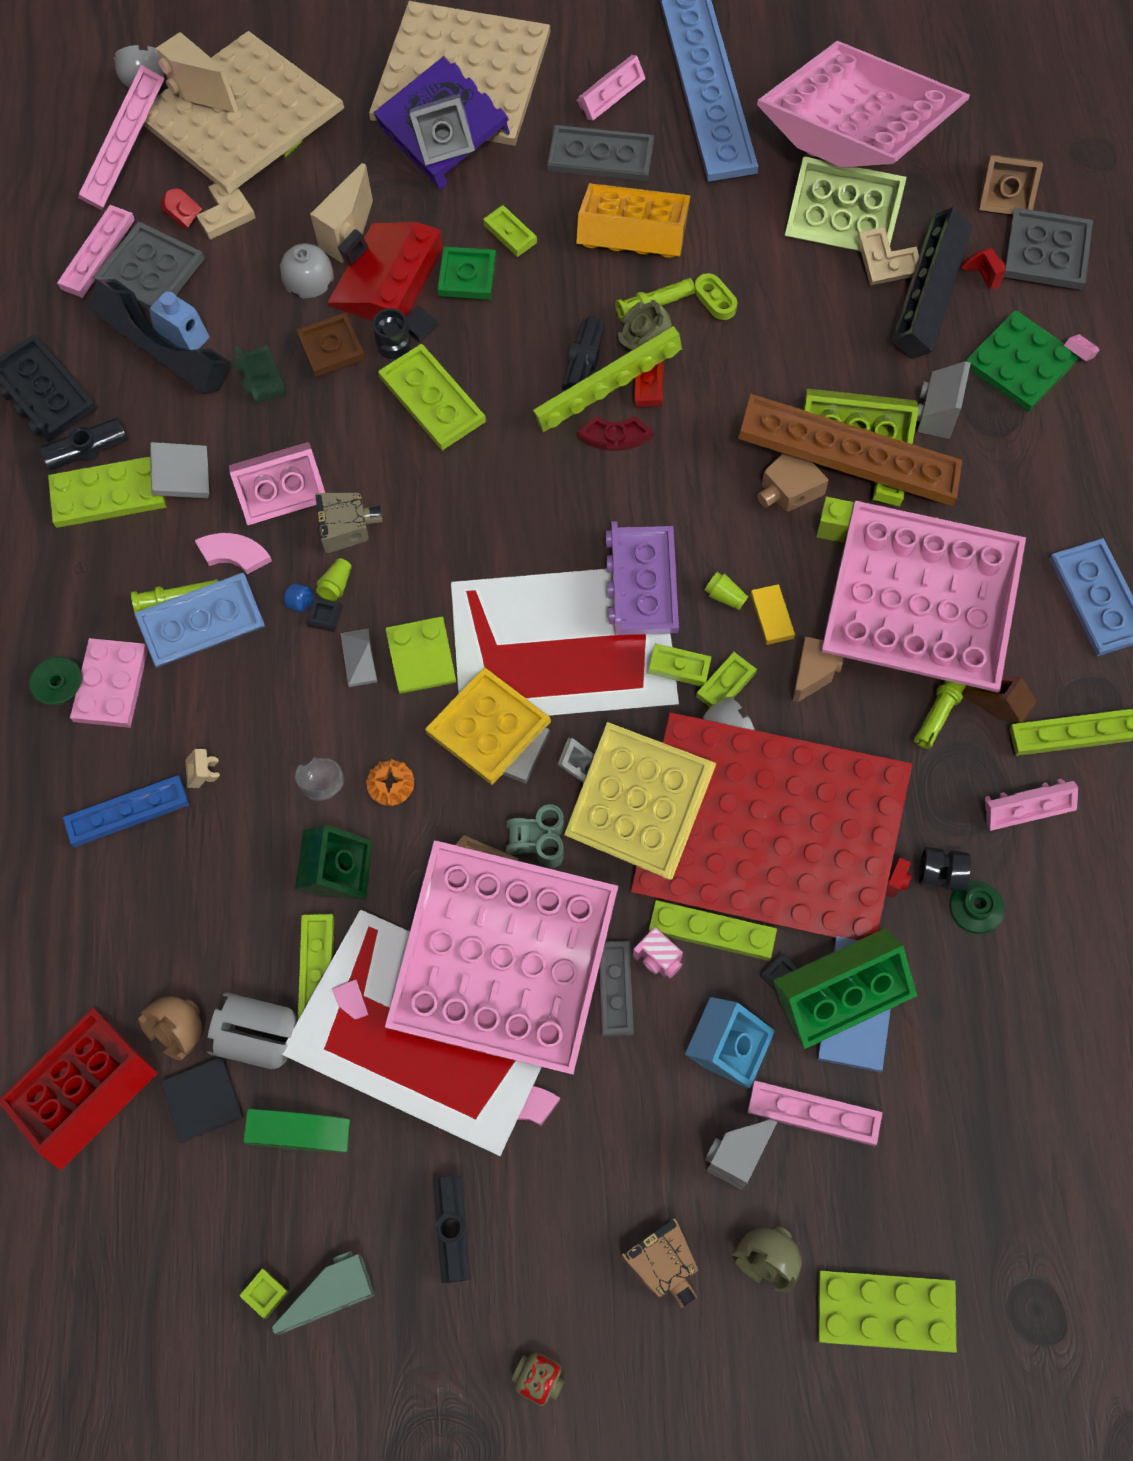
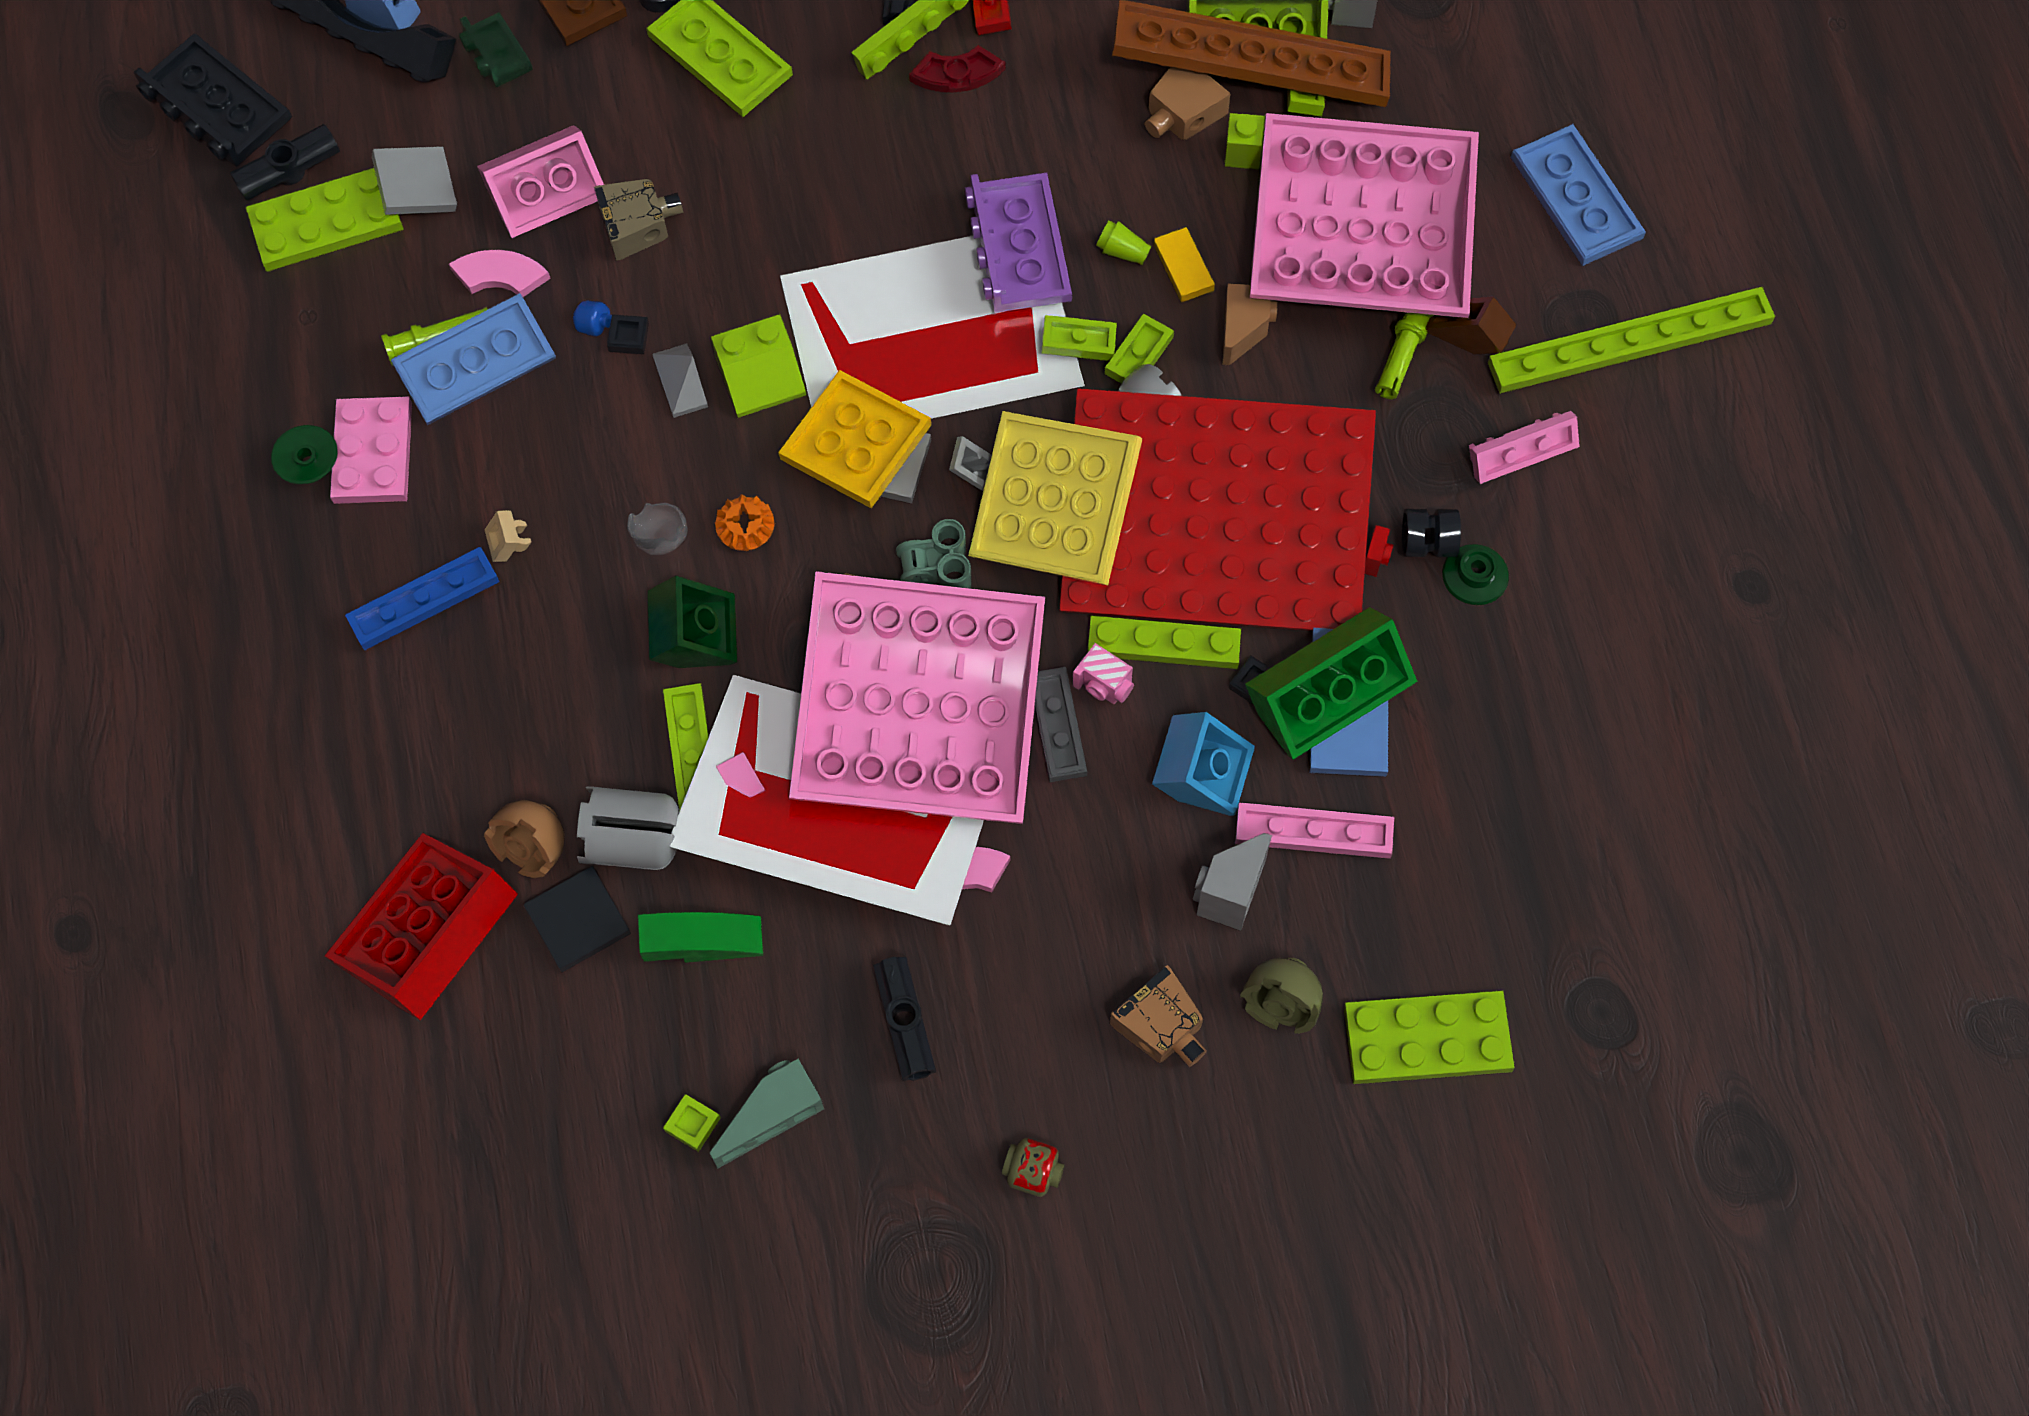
camera: 10 degrees left, 0 degrees up
lime cone [316,558,352,601] -> none

